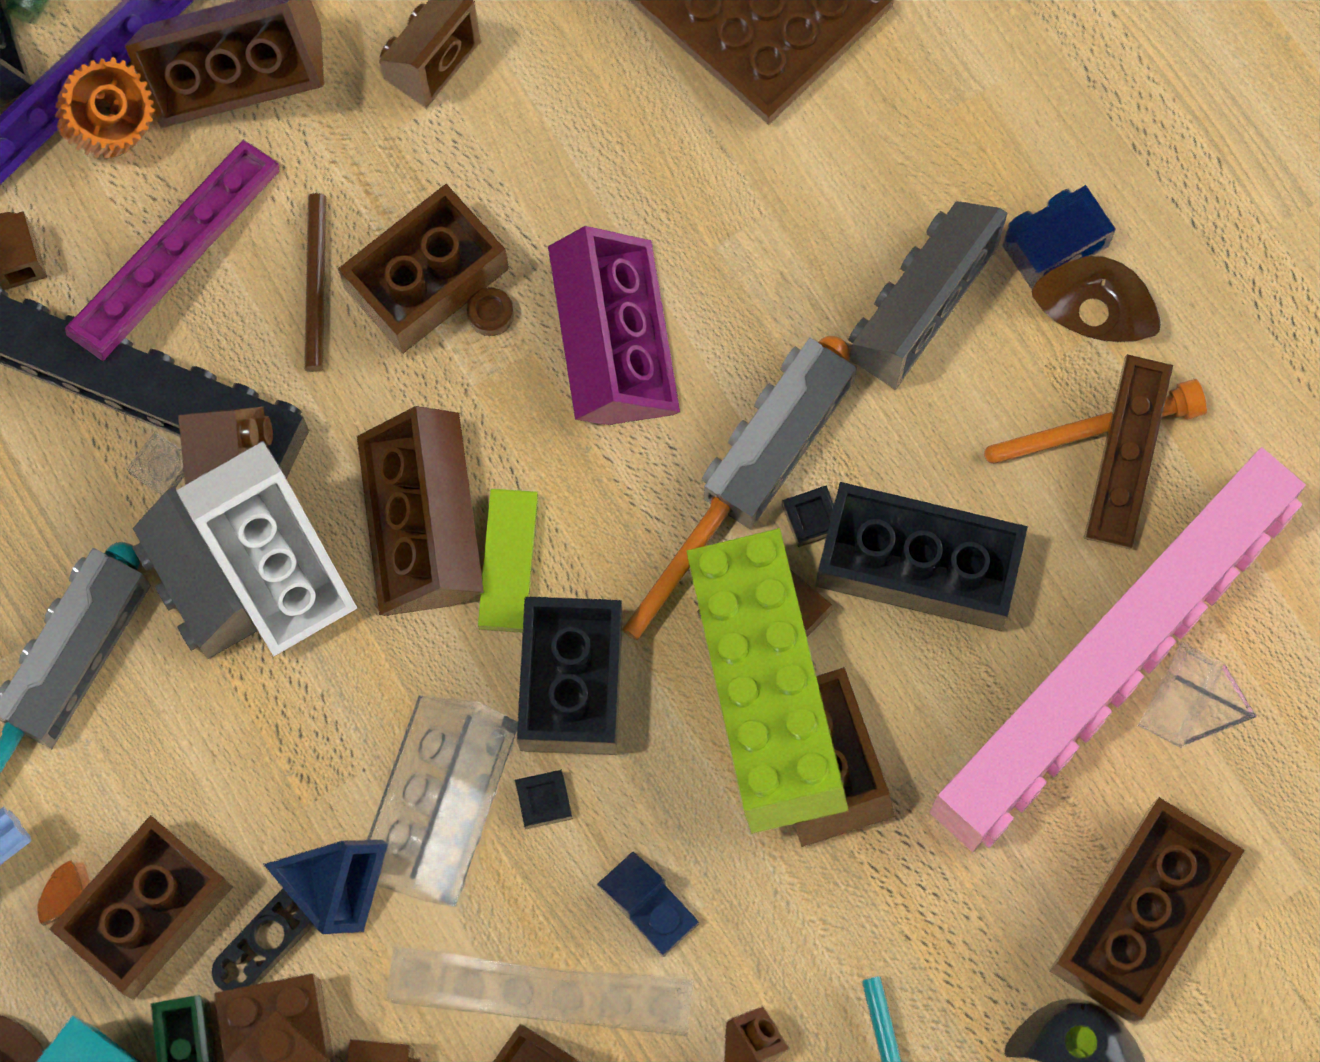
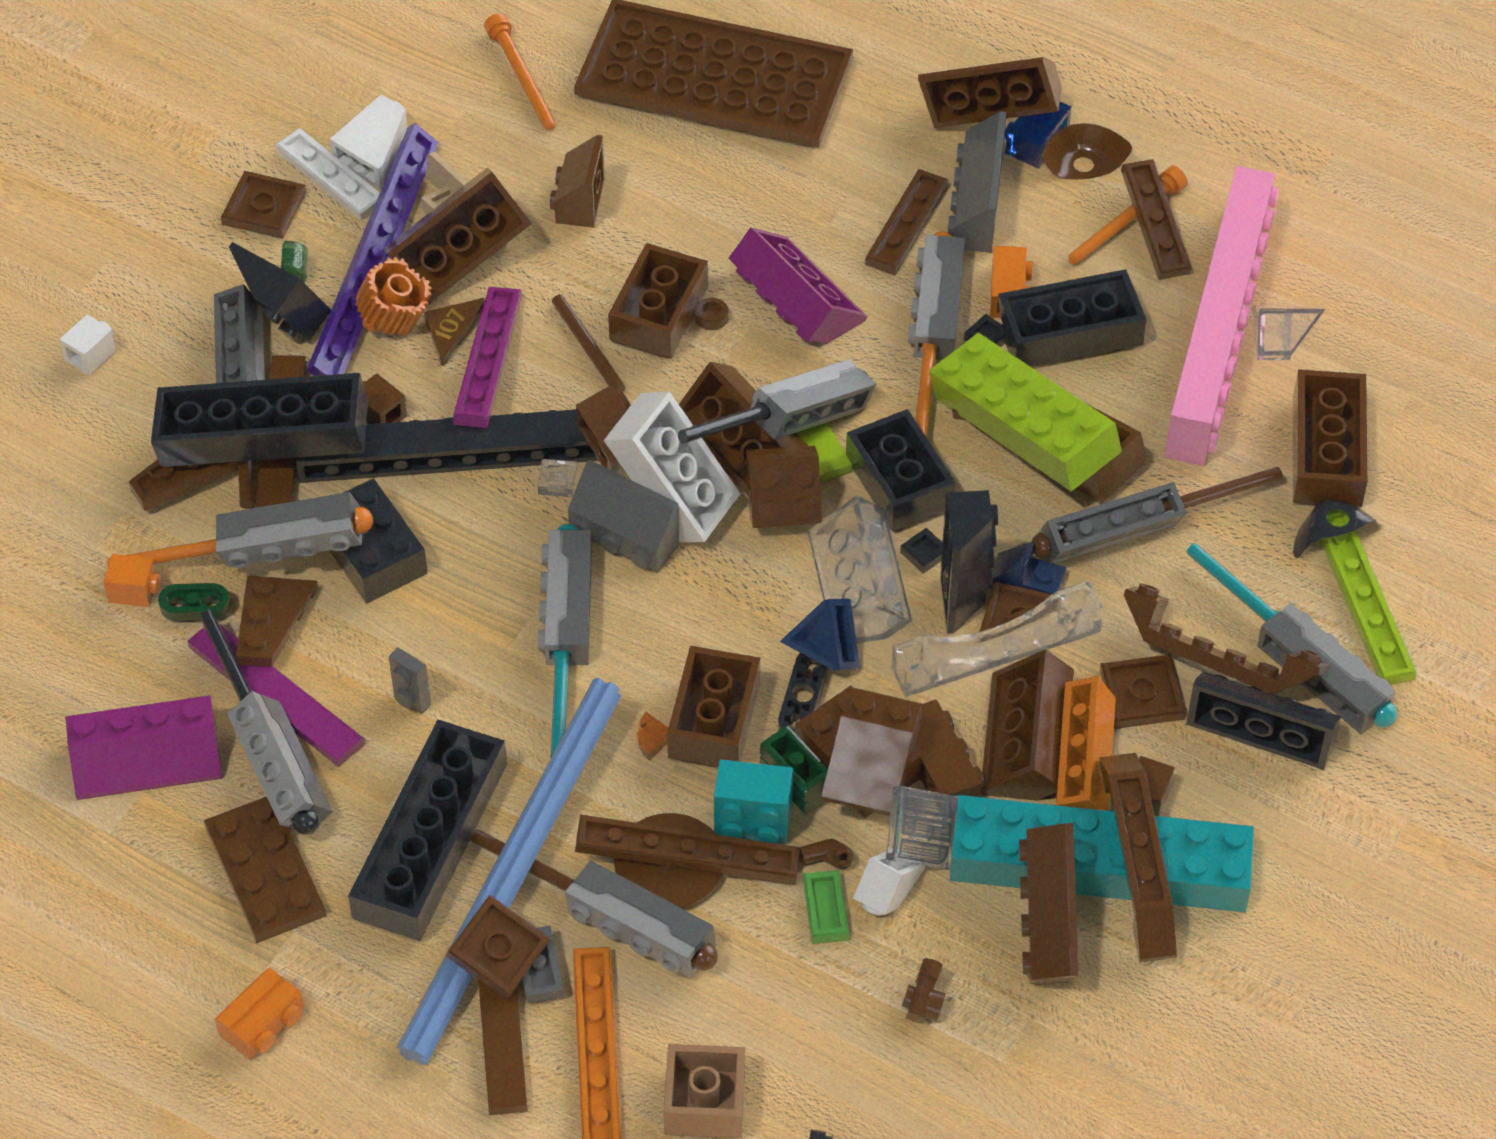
camera: 30 degrees left, 20 degrees down
none -> reddish brown tile [424,298,485,365]
none -> dark grey piece [678,359,876,443]
none -> reddish brown brick [746,445,822,528]
none -> reddish brown tile [865,169,948,275]
none -> reddish brown slope [918,57,1062,128]
none -> black slope [940,490,998,634]
none -> reddish brown tile [978,582,1058,641]
none -> orange brick [990,246,1033,318]
none -> dark grey piece [1031,466,1282,564]

